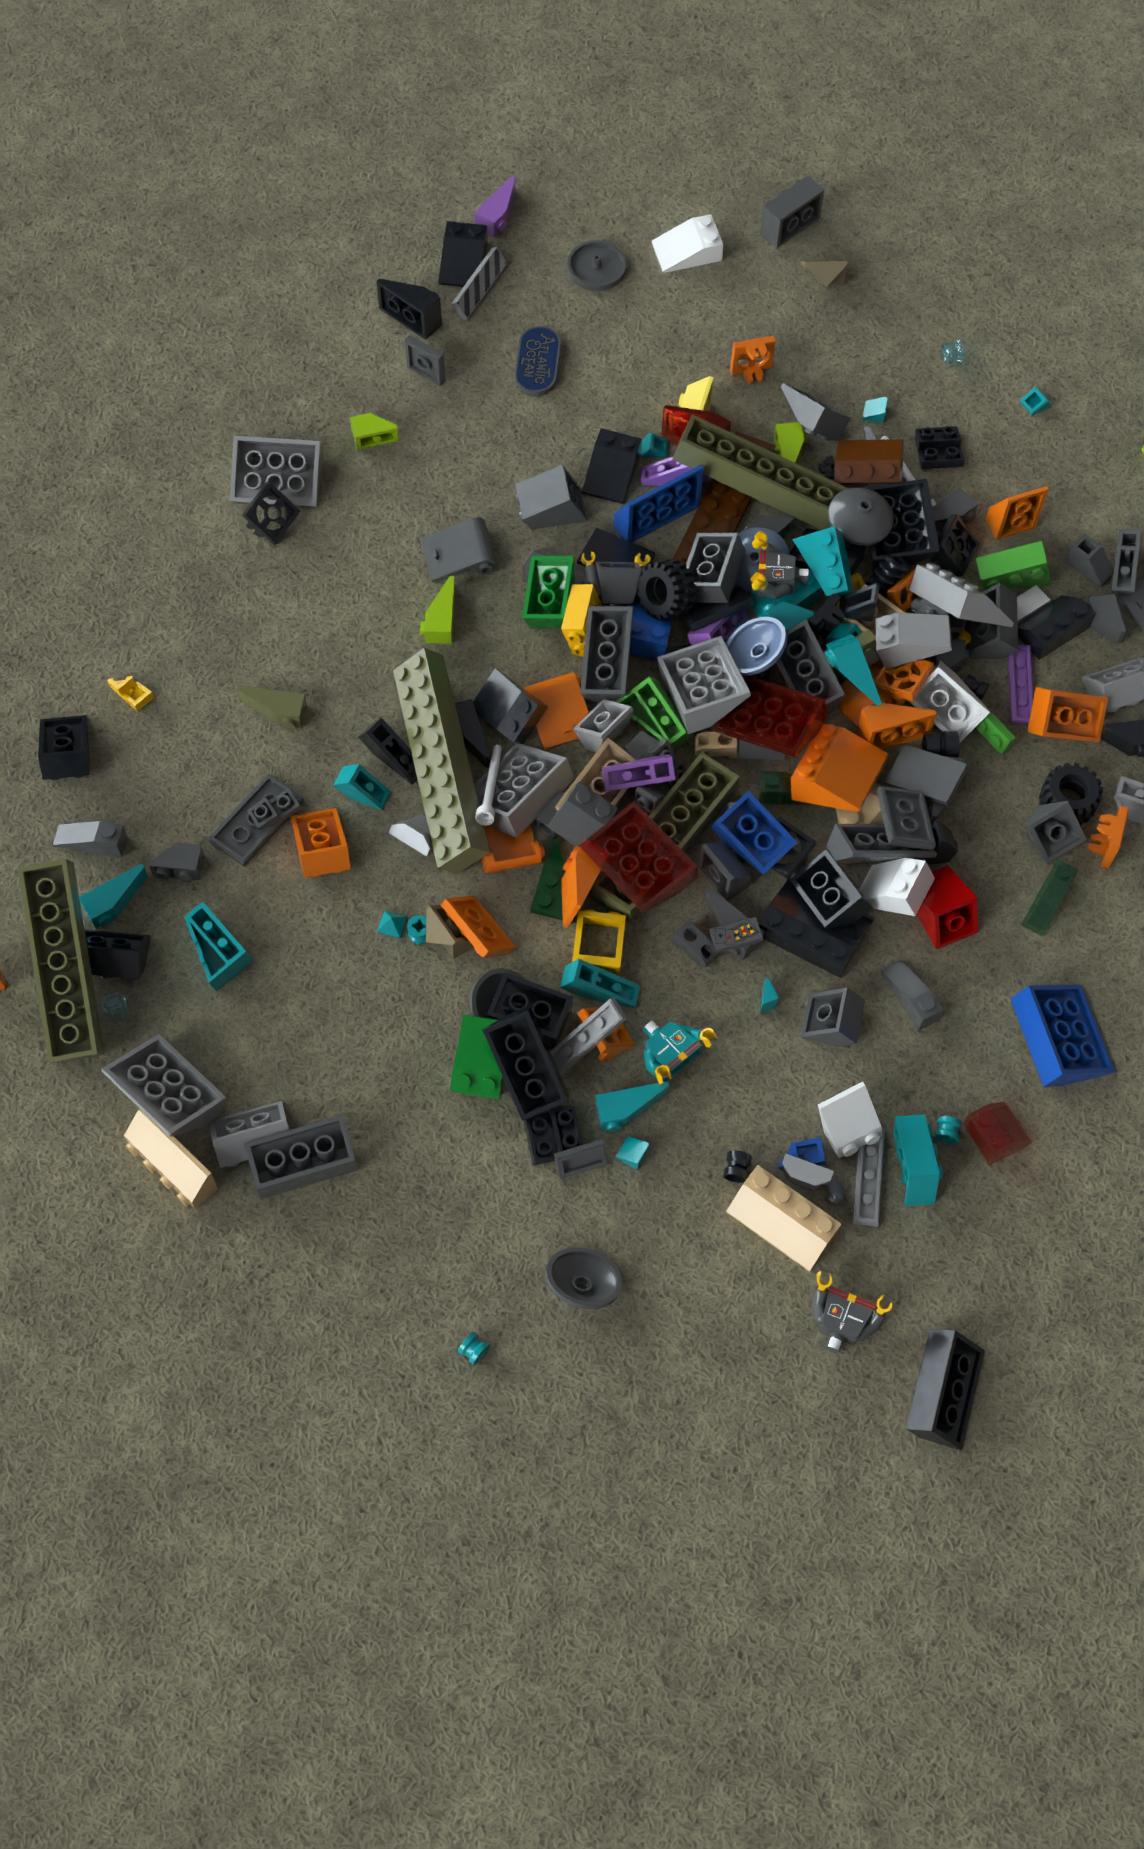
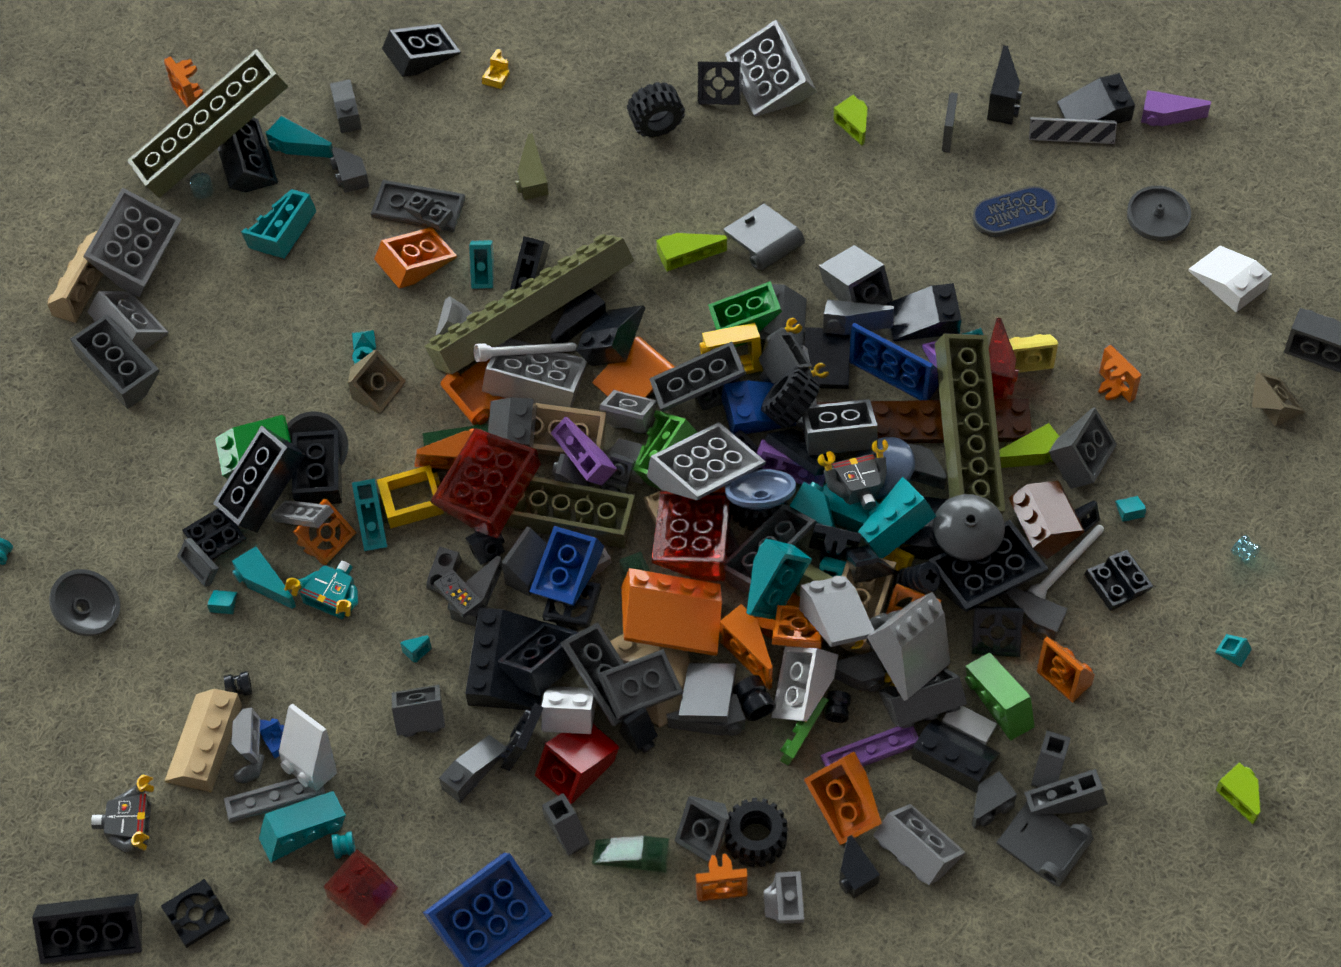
camera: 70 degrees right, 5 degrees down
orange plate [441,895,516,958] -> none
none -> black piece [161,879,230,948]
none -> black brick [465,525,505,565]
none -> black plate [500,703,544,771]
none -> dark grey slope [542,793,590,856]
none -> black tyre [627,82,685,138]
none -> dark grey slope [823,300,894,335]

